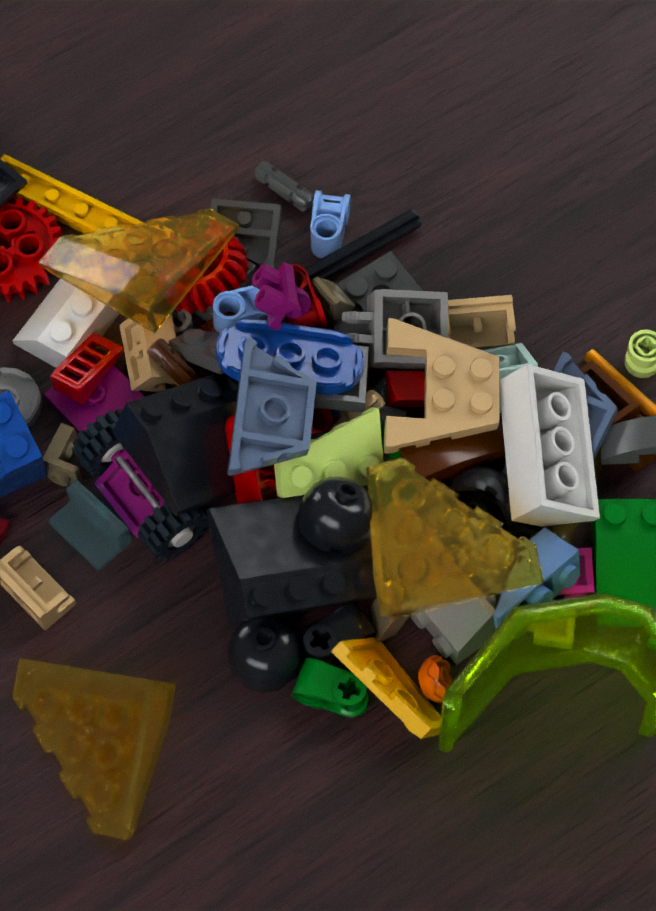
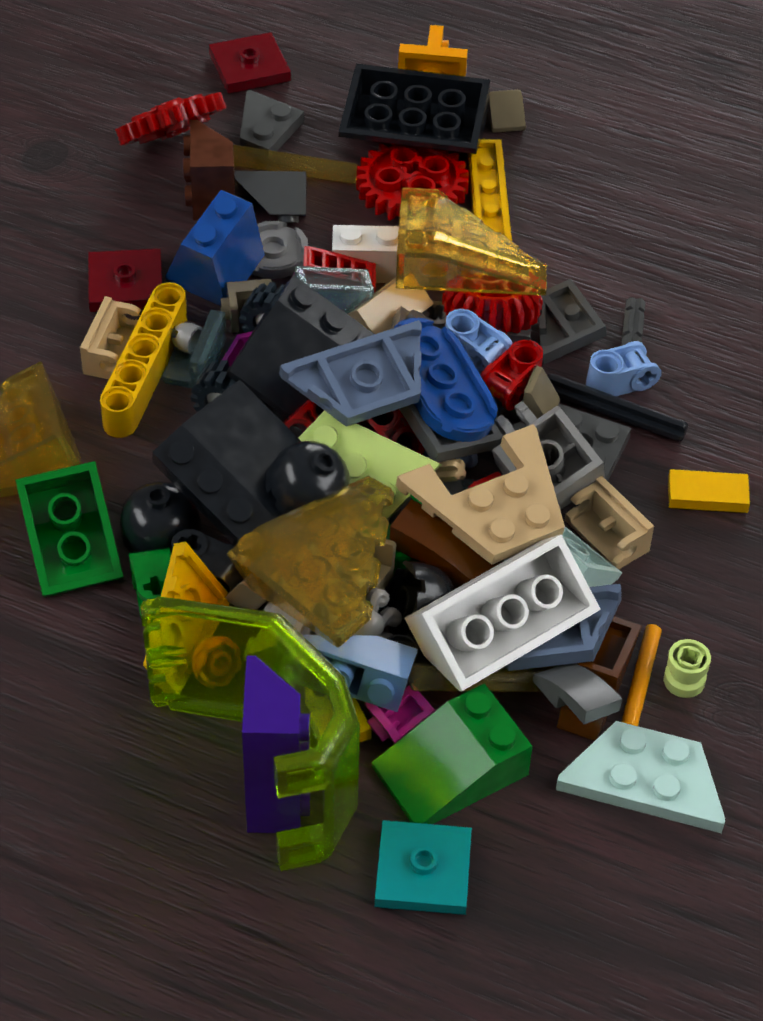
camera: 55 degrees right, 15 degrees down
reddish brown axle [147,338,202,385] -> none
magenta hips [252,262,311,331] -> none
none -> green slope [15,461,124,598]
none -> yellow beam [100,282,187,438]
none -> light grey hinge [171,322,204,355]
none -> dark purple slope [242,655,310,834]
none -> clear light blue slope [295,266,374,314]
none -> yellow tile [668,469,750,513]

